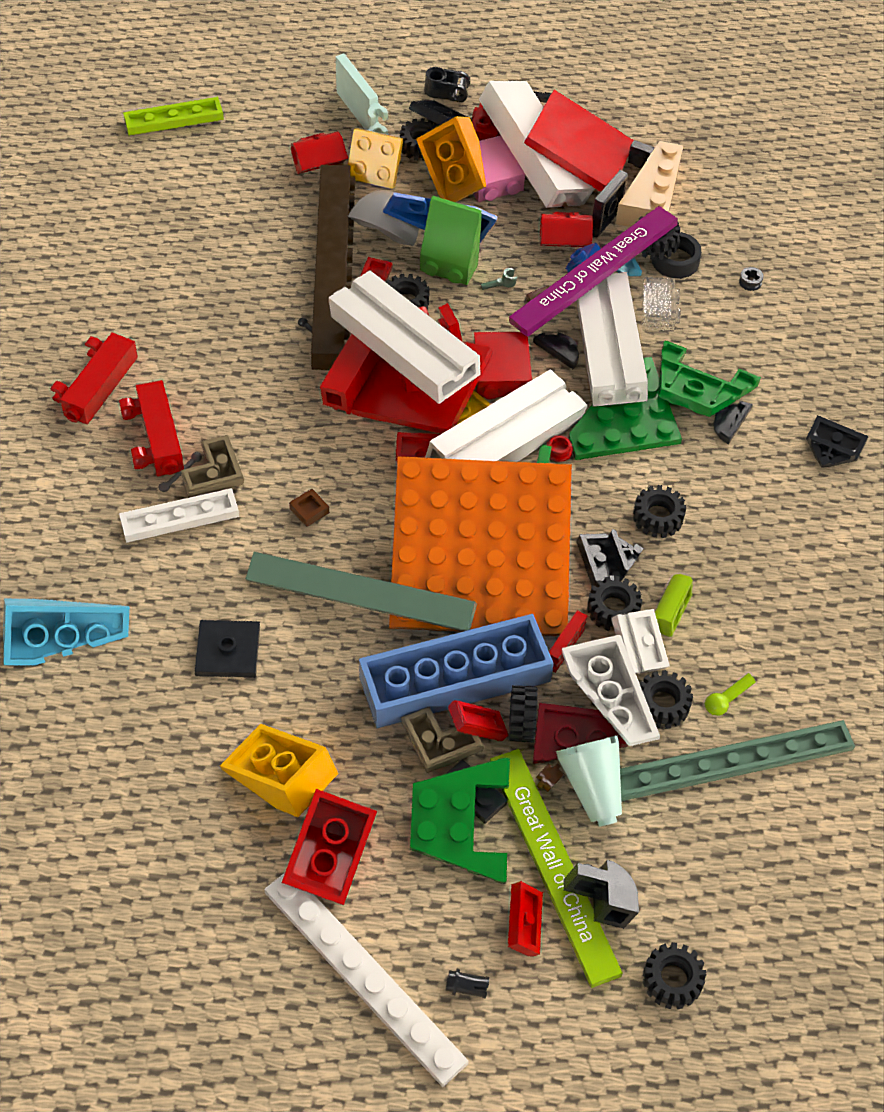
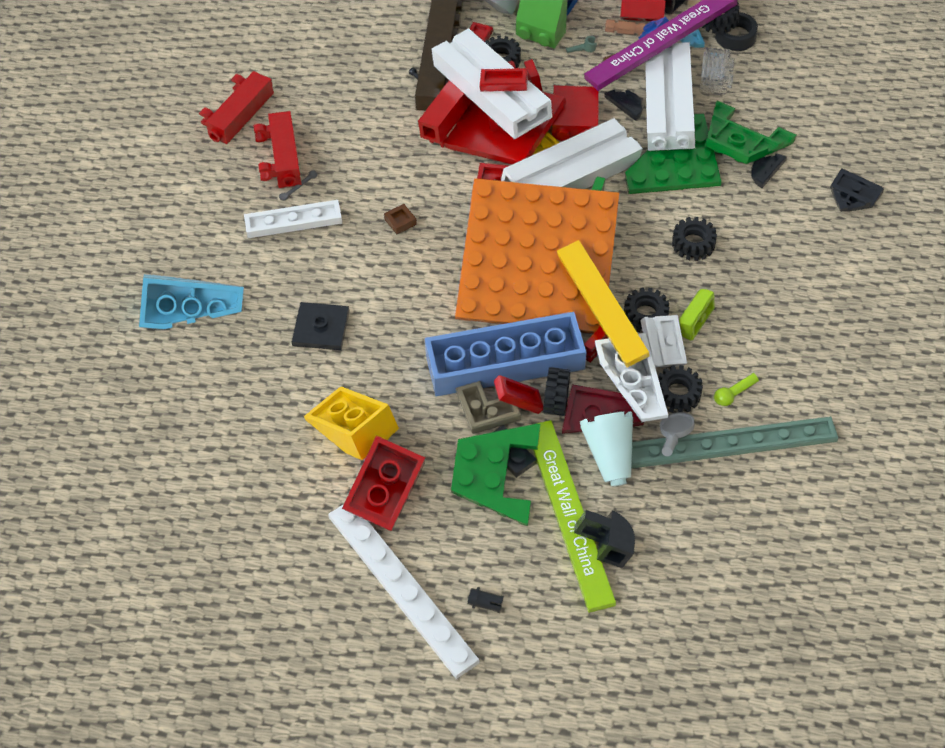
camera: 10 degrees right, 0 degrees up
dark tan brick [181,435,244,498] -> none
sand green tile [245,552,477,631] -> none
red plate [508,881,543,957] -> none
reddish brown plate [536,763,564,792] -> none
red plate [546,435,573,462] -> none
black slope [576,529,644,586] -> none
black tyre [643,942,706,1009] -> none
black bush [739,267,764,291] -> none
none -> red tile [479,68,528,92]
none -> yellow tile [557,240,650,368]
none -> nougat axle [605,19,647,36]
none -> light grey piece [660,412,695,456]

